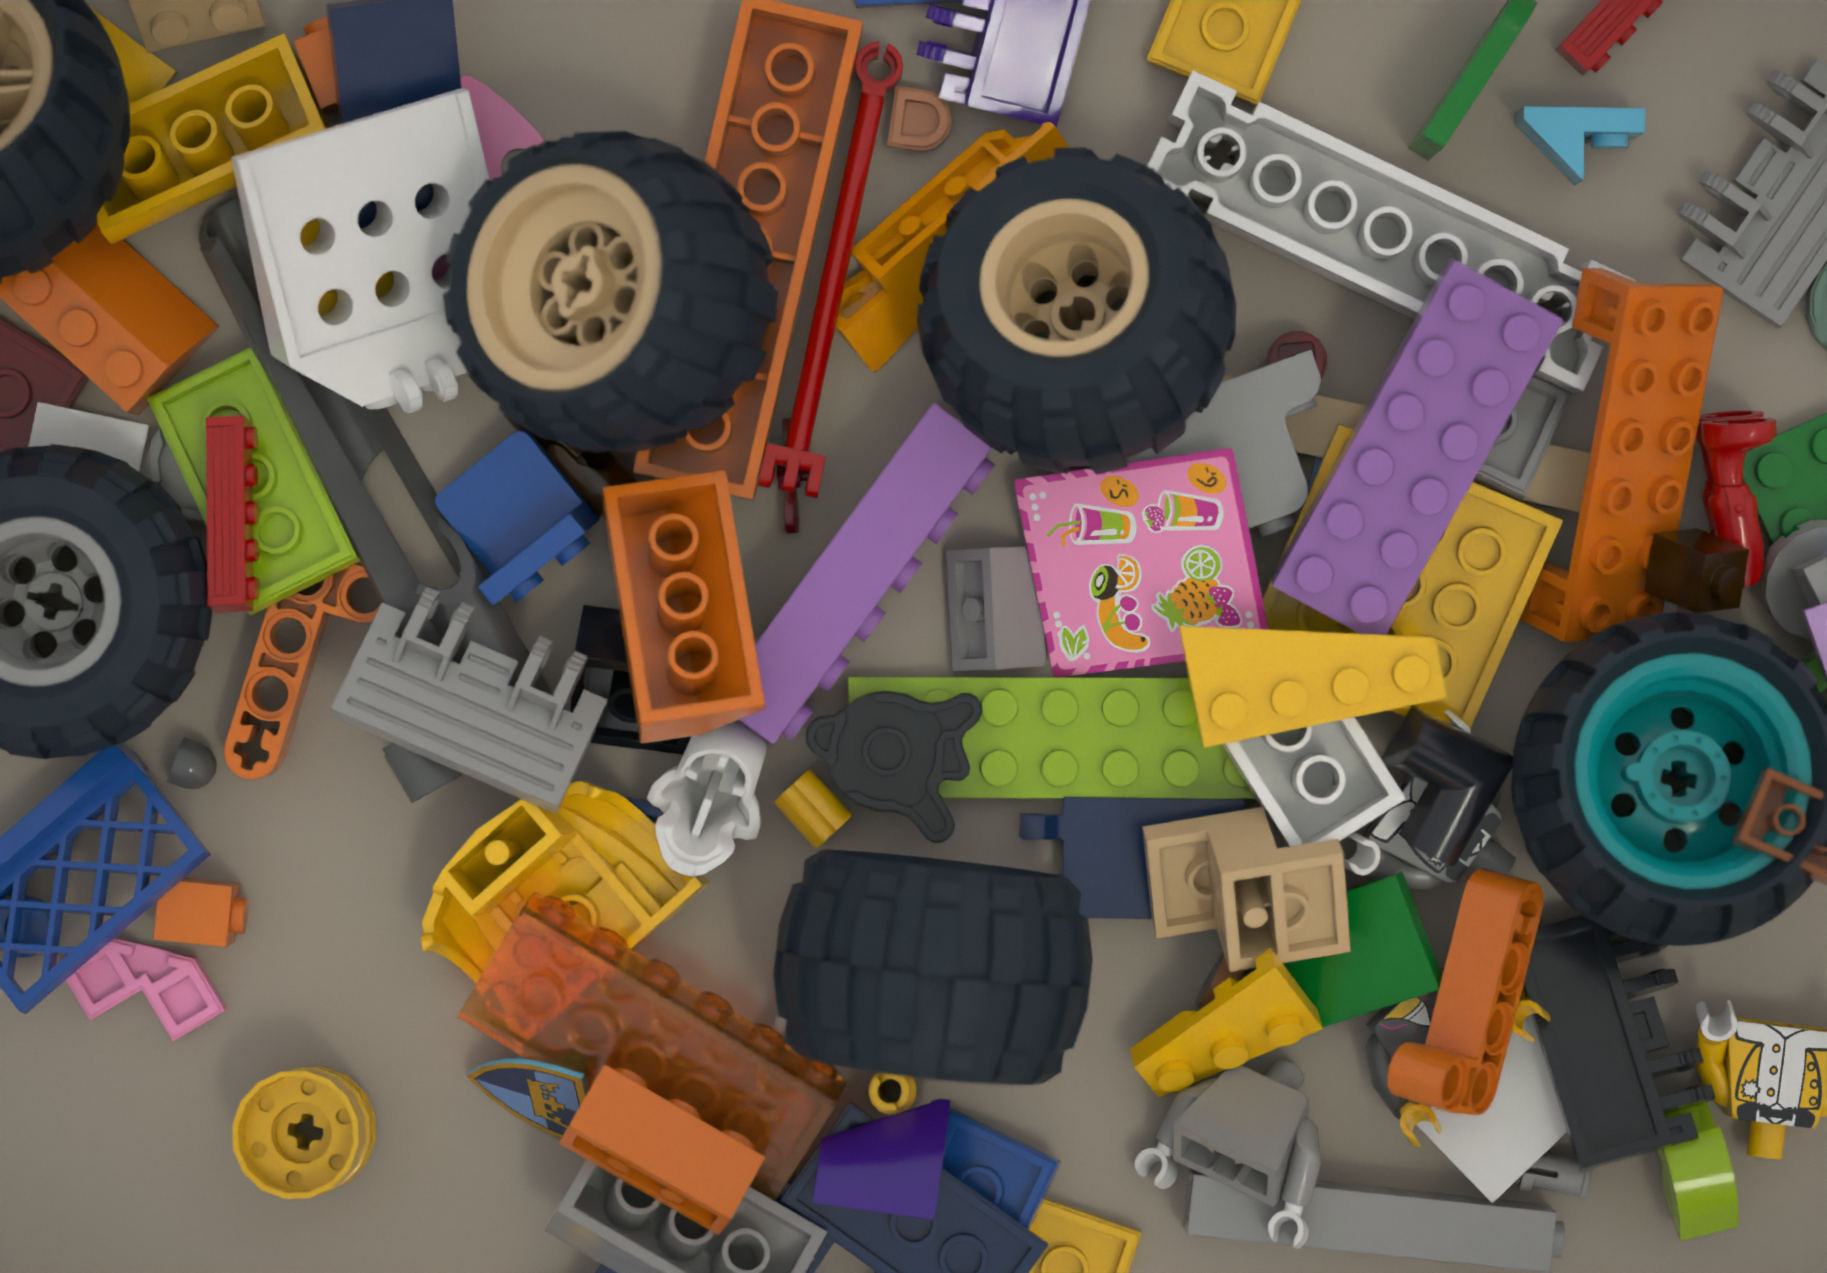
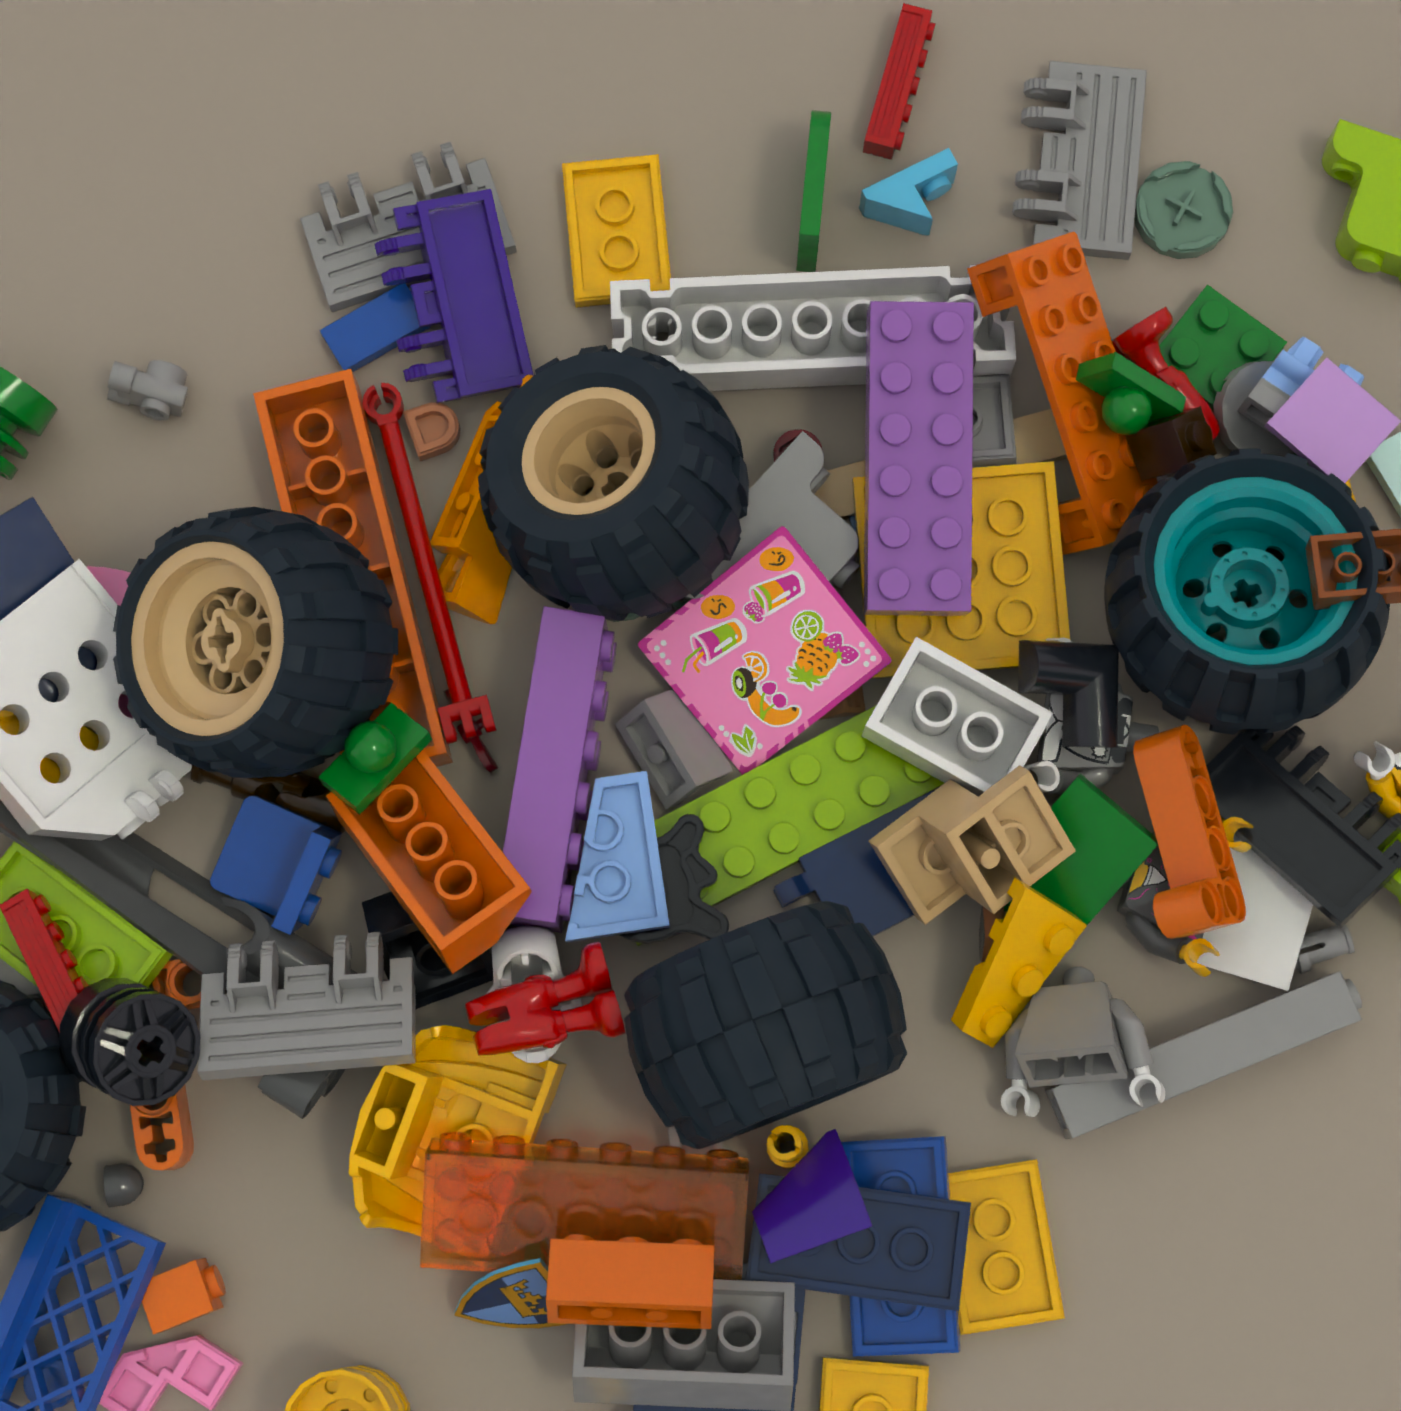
camera: 20 degrees left, 10 degrees down
yellow piece [773,768,853,849] -> none
yellow wing [1178,626,1447,748] -> none
none -> black wheel [59,978,201,1106]
none -> green tile [319,702,432,815]
none -> red piece [465,941,626,1056]
none -> light blue wing [565,771,670,943]
none -> green tile [1076,352,1186,435]

